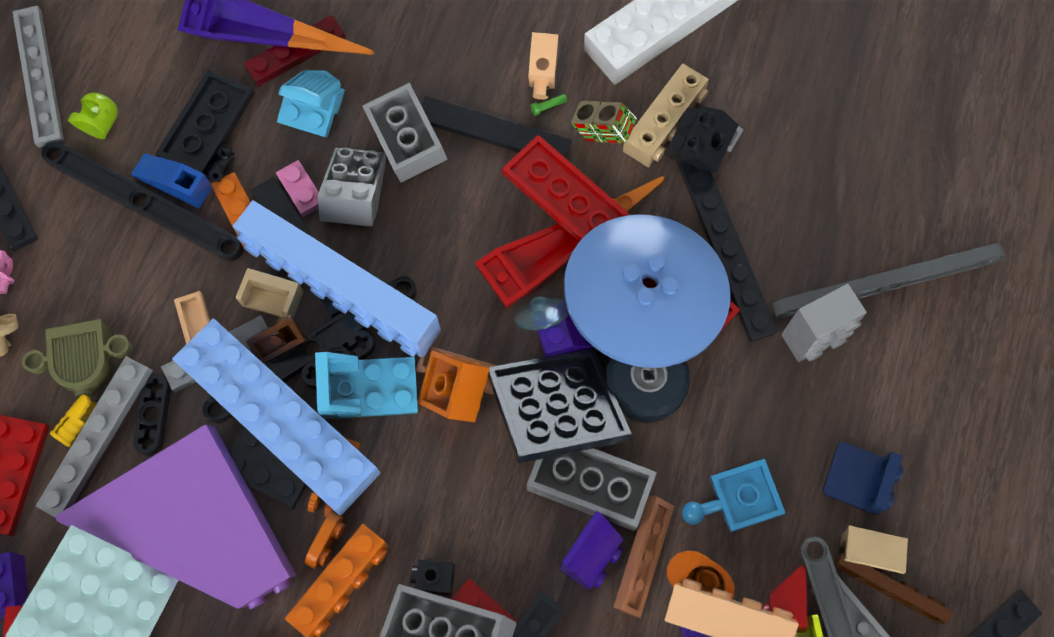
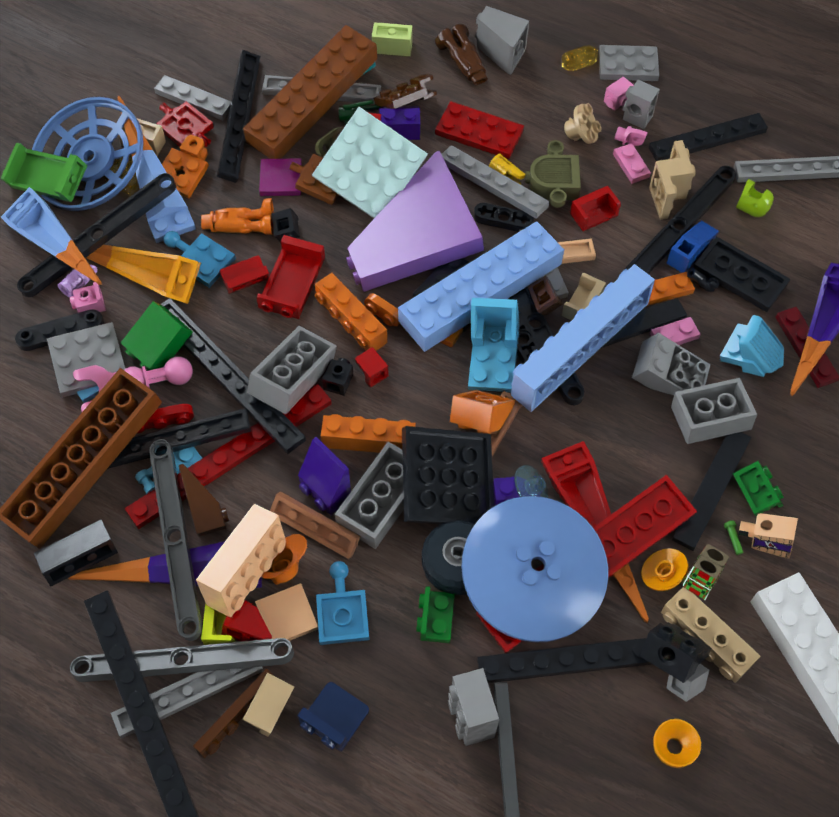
camera: 100 degrees right, 10 degrees down
none -> light nougat tile [255,583,318,641]
none -> orange brick [321,414,416,453]
none -> red panel [355,347,389,388]
none -> green bracket [416,586,455,643]
none -> red panel [570,185,621,231]
none -> bright pink plate [613,143,651,184]
none -> light orange dish [641,548,689,591]
none -> tan bracket [649,140,695,220]
none -> light orange piece [653,719,701,768]
none -> green bracket [733,461,784,516]

